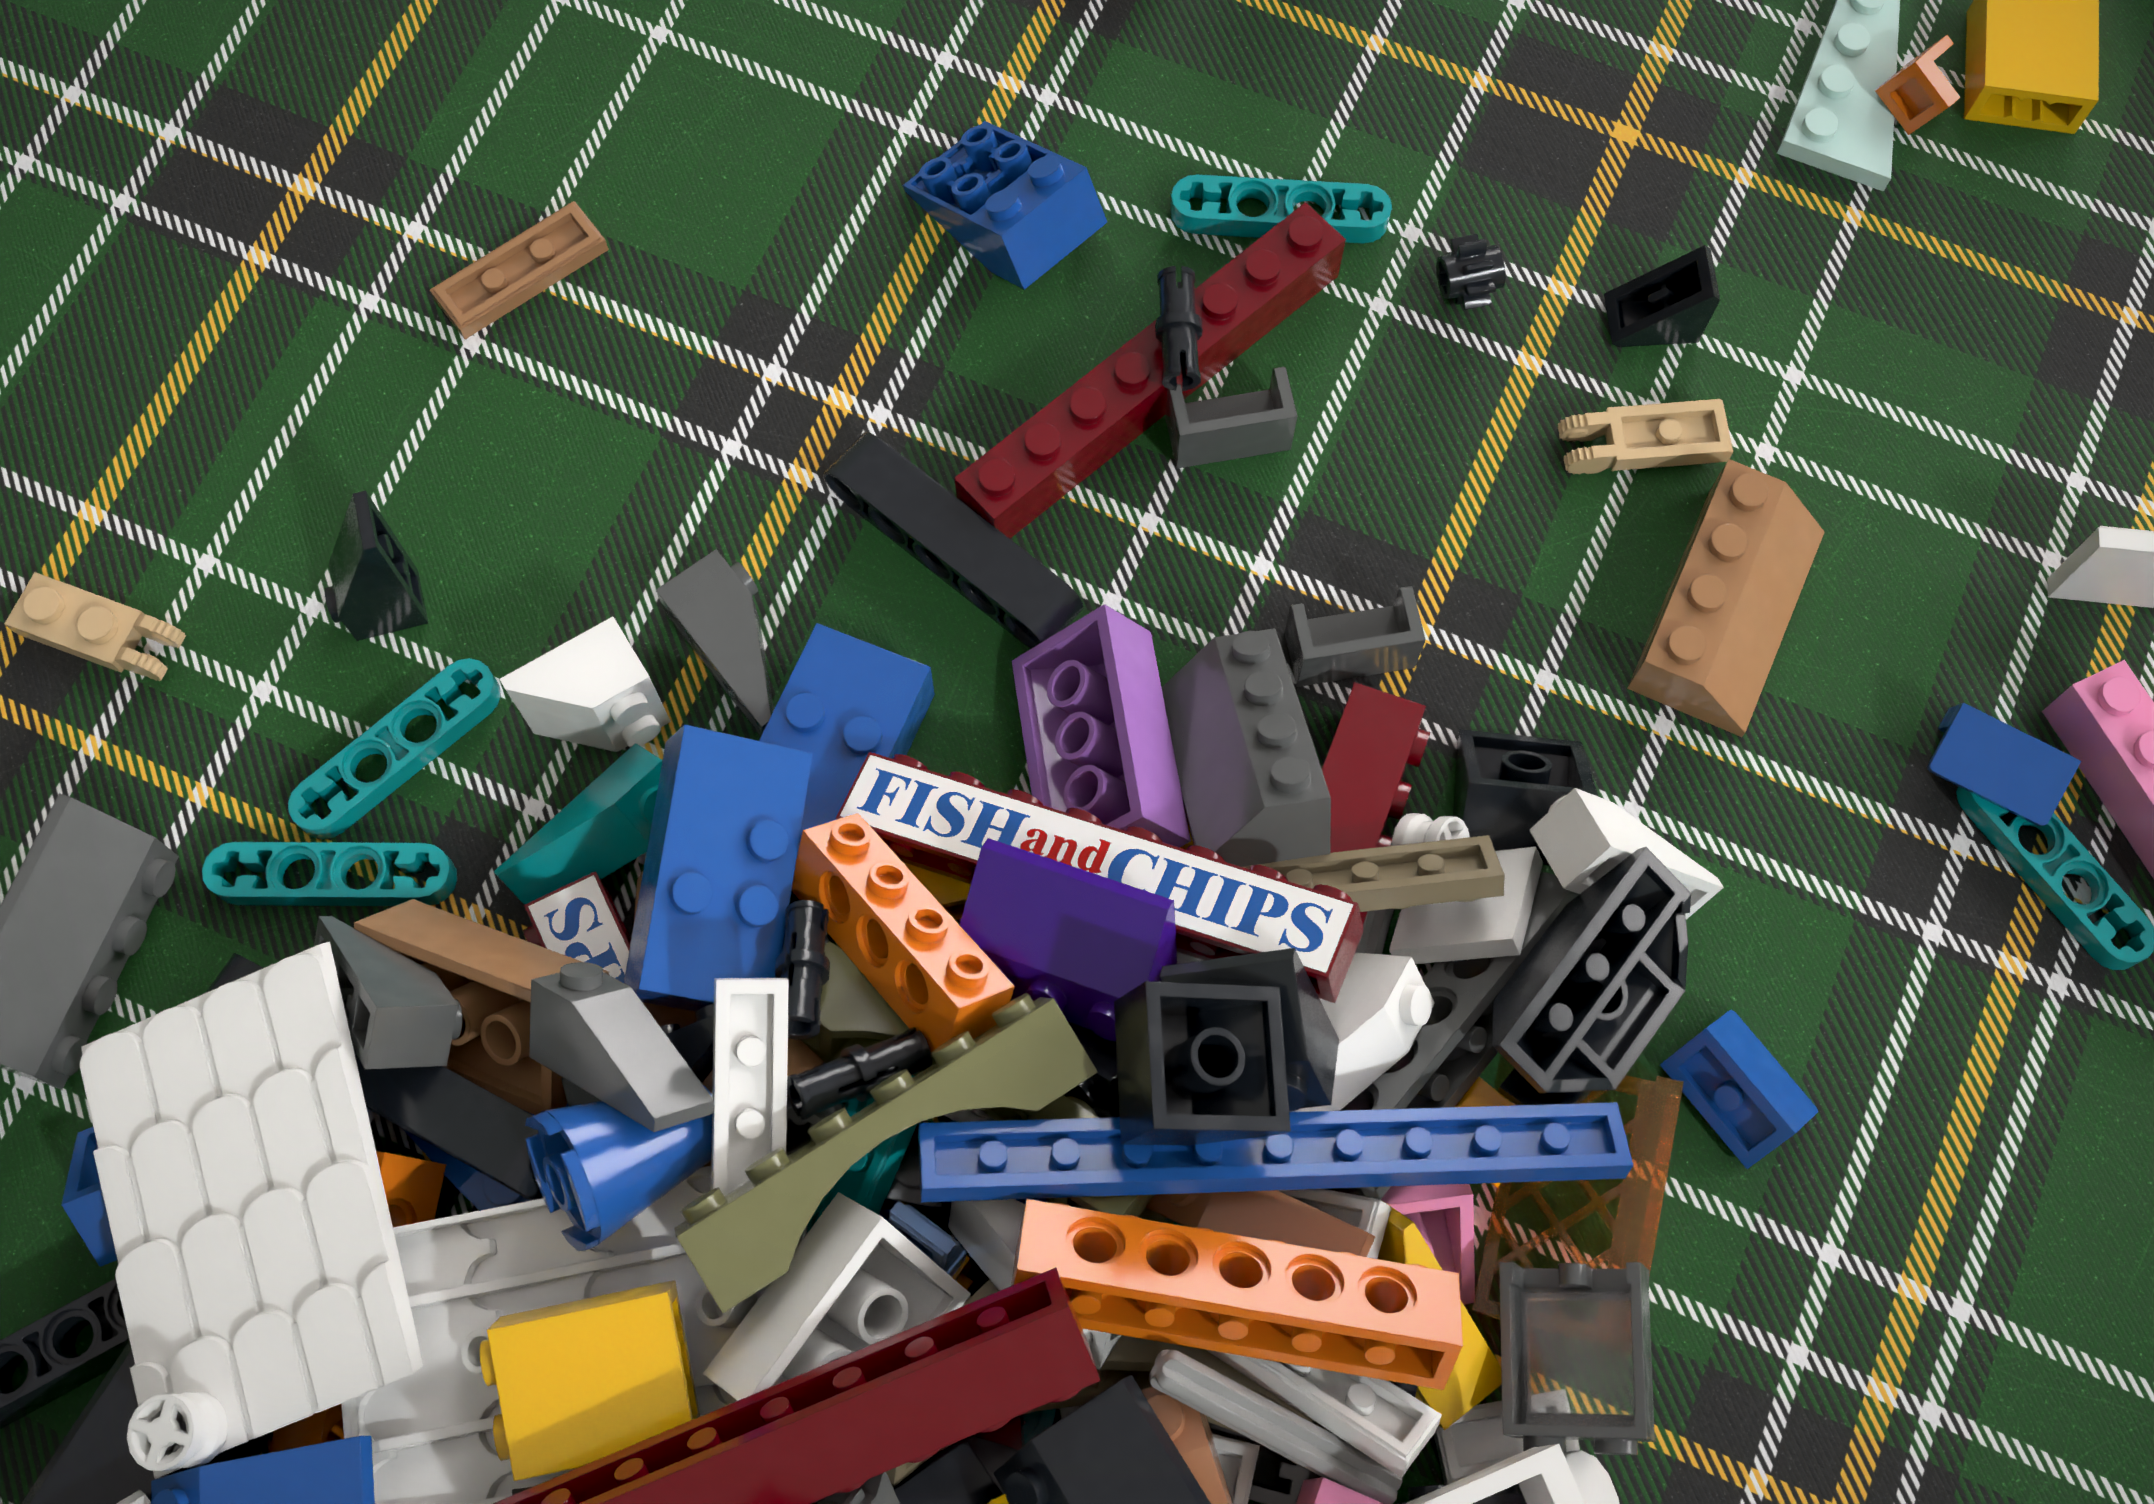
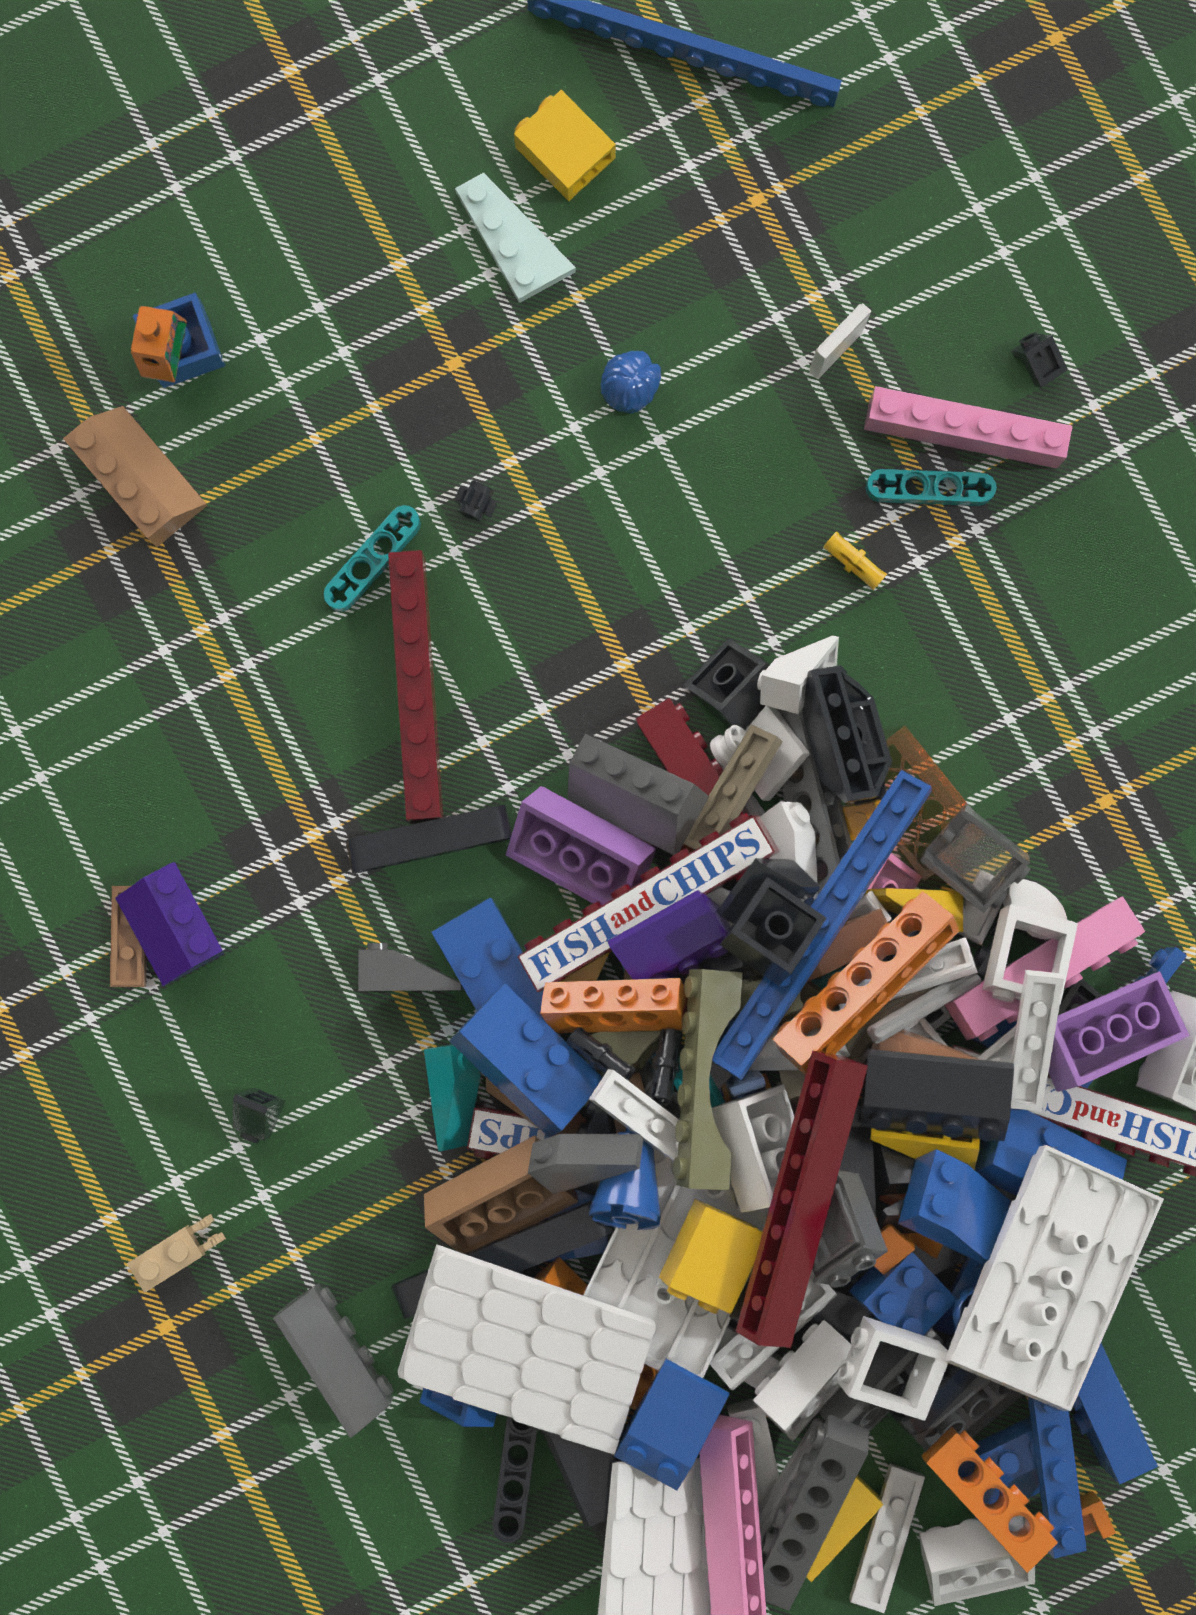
camera: 50 degrees left, 15 degrees up
white wheel [127,1392,228,1471] -> none
teal beam [202,842,457,906] -> none
teal beam [288,658,501,840] -> none
dark grey slope [314,916,462,1069] -> none
white slope [500,617,671,752] -> none
blue slope [902,121,1107,290] -> none
black pin [1155,266,1203,391] -> none
dark grey panel [1165,367,1298,469] -> none
dark grey panel [1284,586,1425,687] -> none
tan hinge [1558,399,1733,475] -> none
black slope [1604,245,1720,347] -> none
medium nougat slope [1627,459,1824,737] -> none
blue panel [1660,1010,1818,1169] -> none
orange panel [1875,35,1960,135] -> none
blue panel [1927,703,2081,826] -> none
none -> dark purple slope [115,862,224,987]
none -> blue hair [600,351,662,413]
none -> yellow pin [823,532,887,590]

